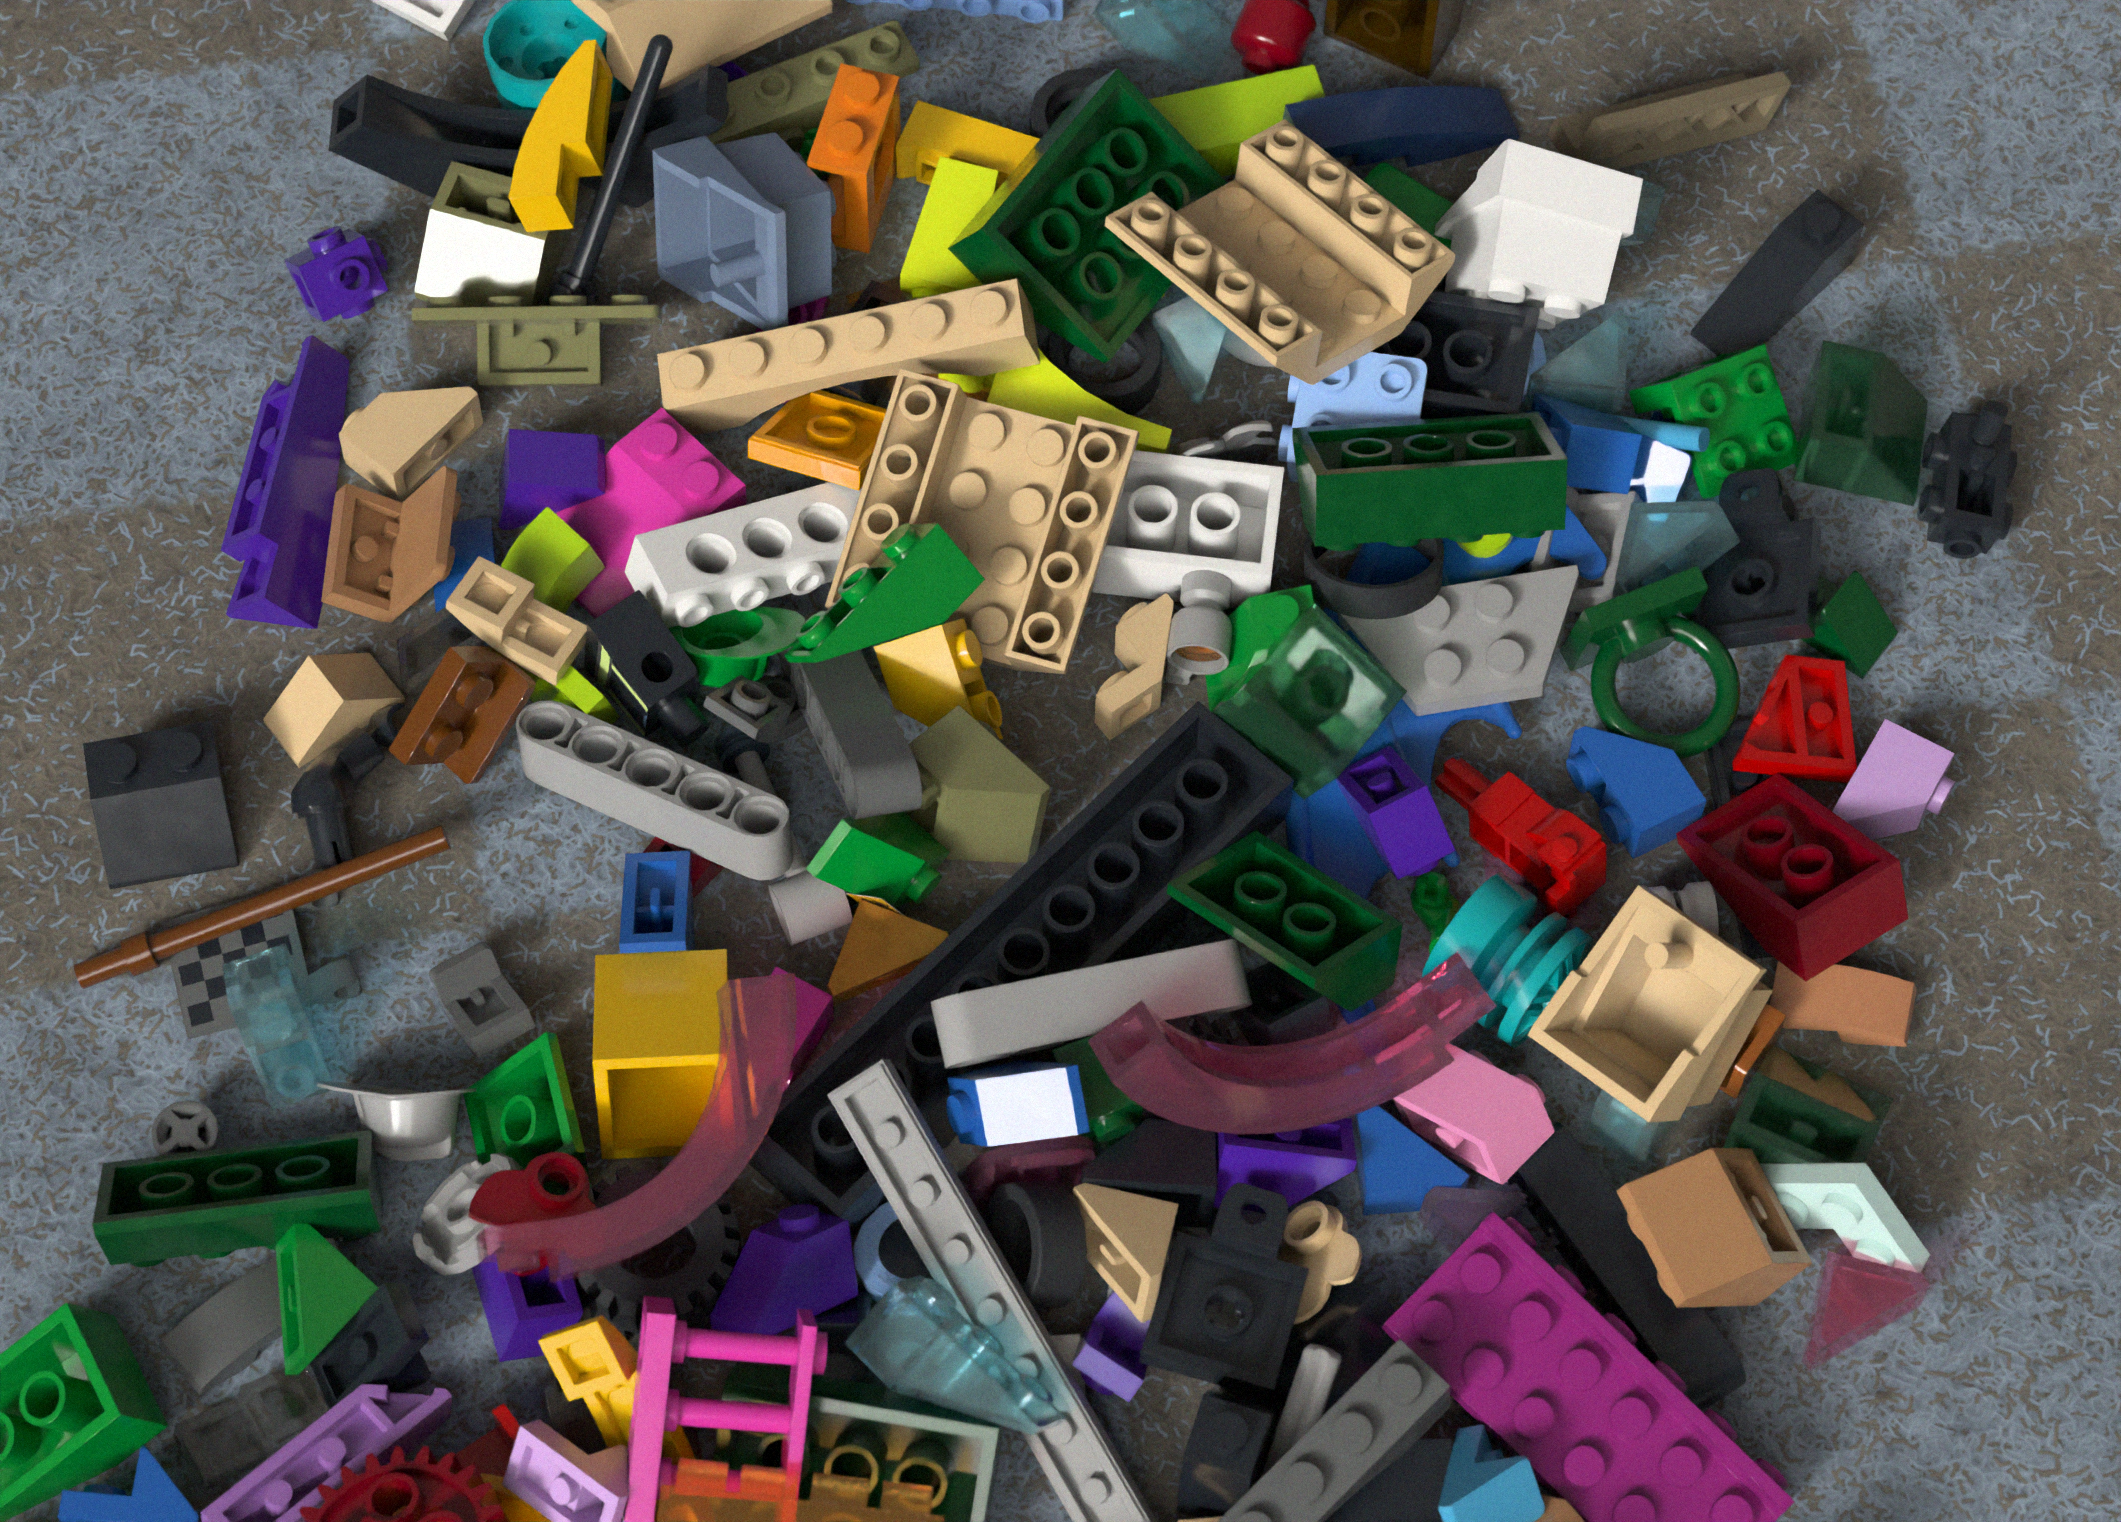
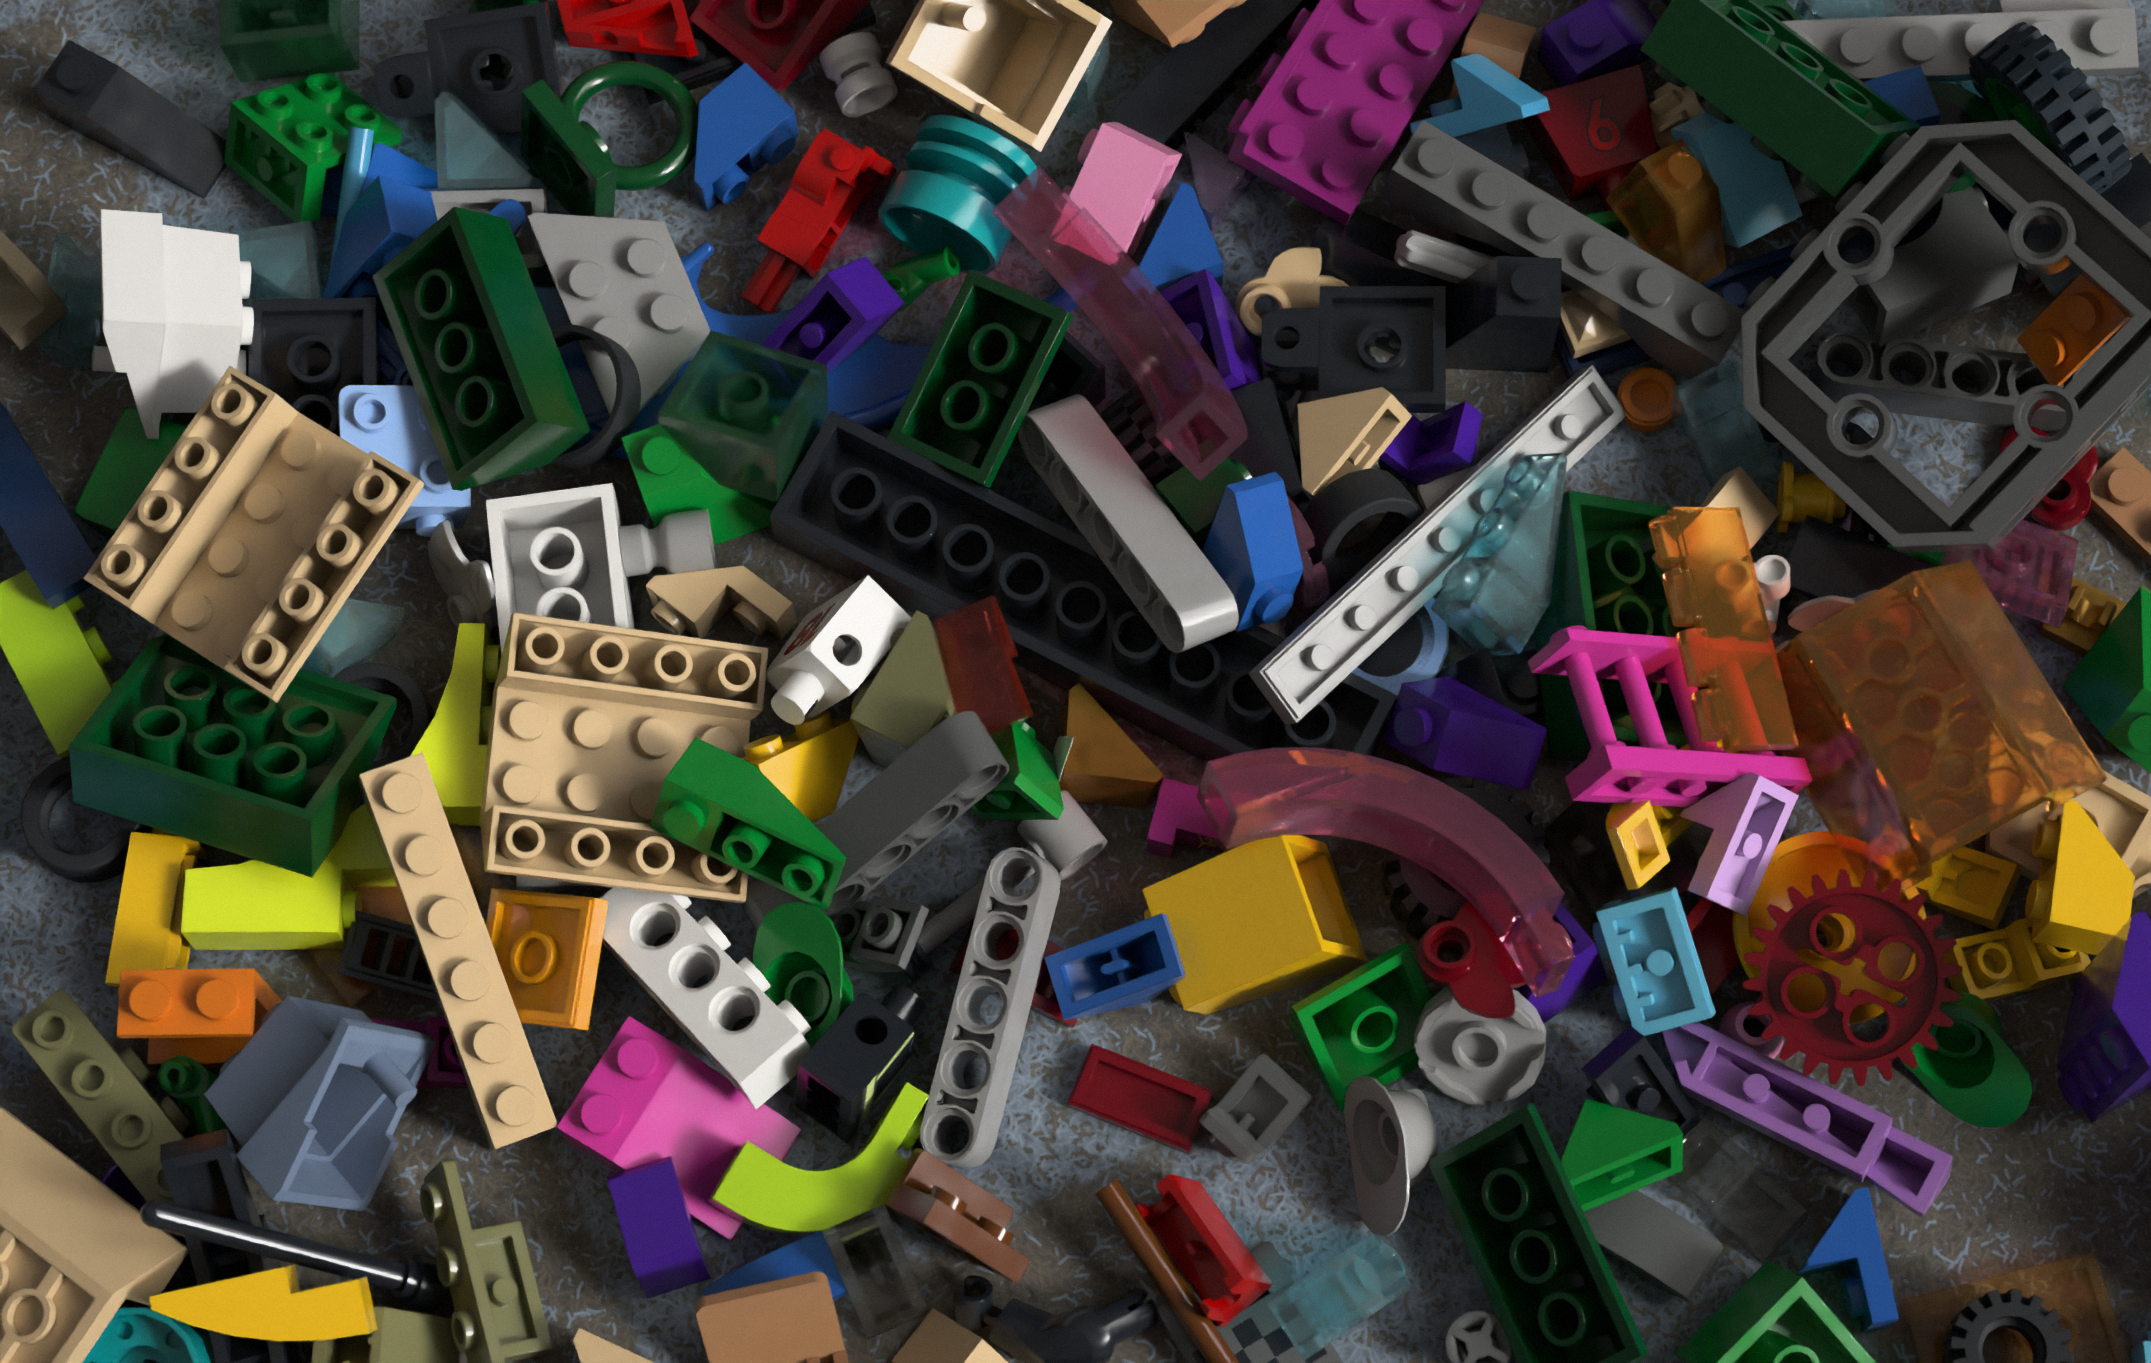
camera: 100 degrees left, 10 degrees up
tan slope [446,556,587,686] -> none
none -> white torso [766,575,911,725]
none -> clear red slope [935,596,1034,735]
none -> dark red tile [1067,1044,1213,1155]
none -> red hinge [1135,1174,1273,1327]
none -> medium azure bracket [1593,887,1716,1036]

